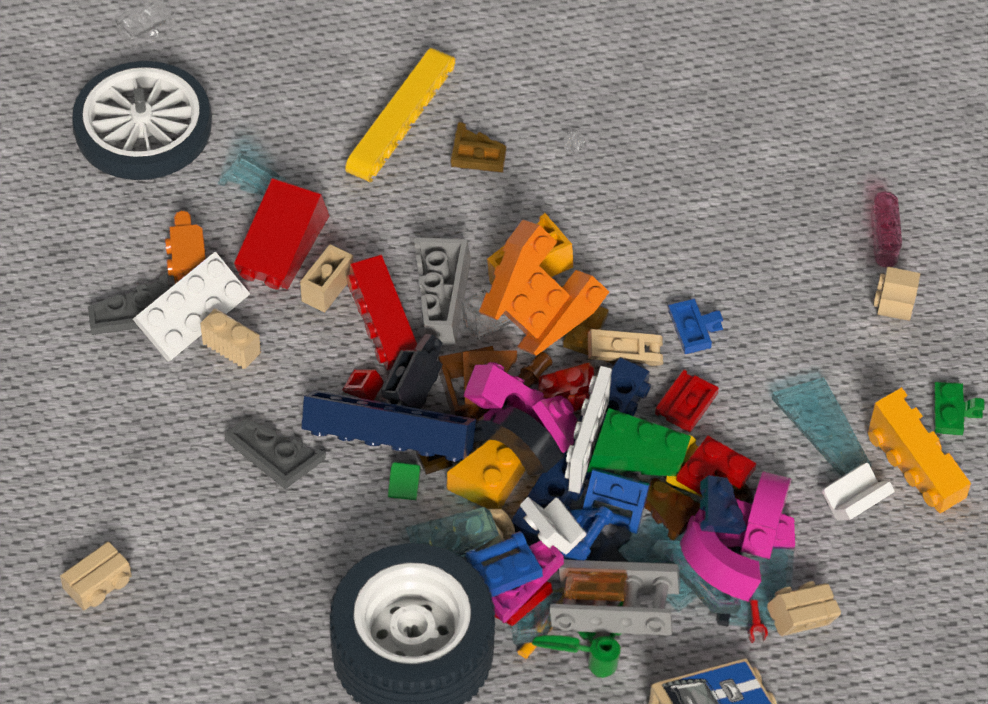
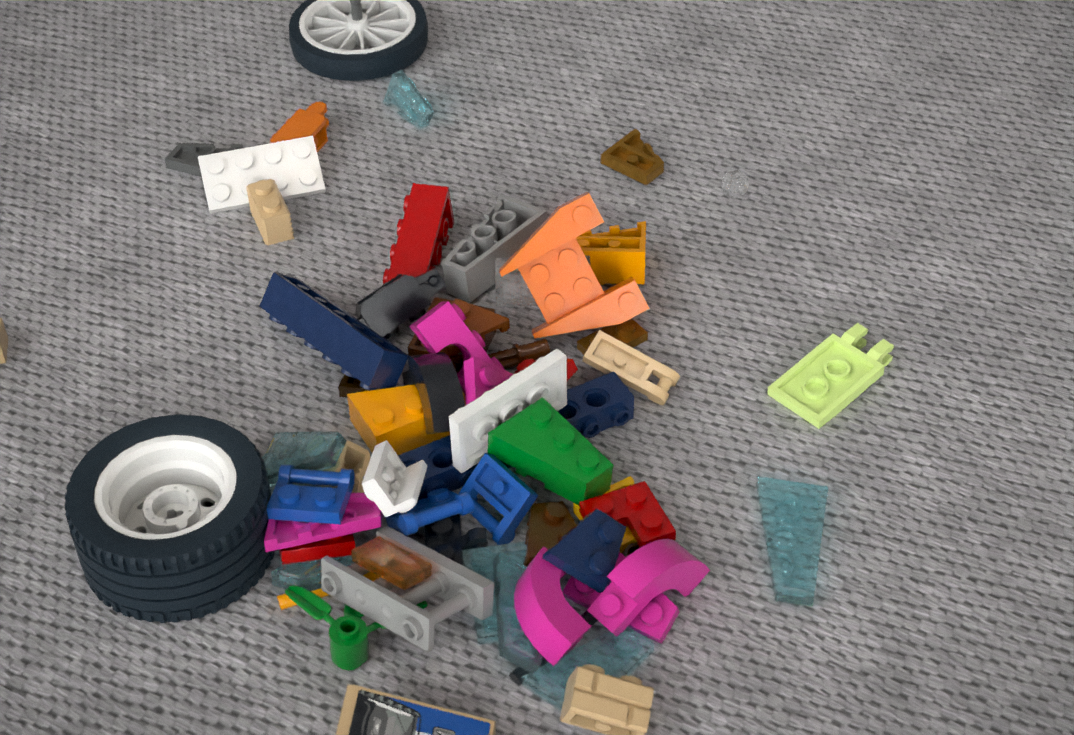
camera: 35 degrees right, 10 degrees down
dark grey wing [224,418,326,489] -> none
red slope [234,178,330,290] -> none
tan brick [300,244,353,313] -> none
red slope [342,370,384,401] -> none
yellow beam [345,48,455,182] -> none
green slope [388,462,420,501] -> none
red plate [655,370,719,433] -> none
blue plate [668,299,723,354] -> none
red hand [748,600,768,643] -> none
white panel [822,463,895,520] -> none
light orange wedge [868,387,971,514] -> none
clear pink beam [871,191,902,268] -> none
tan brick [873,267,920,321] -> none
green plate [934,382,985,436] -> none
none -> yellowish green tile [767,323,894,429]

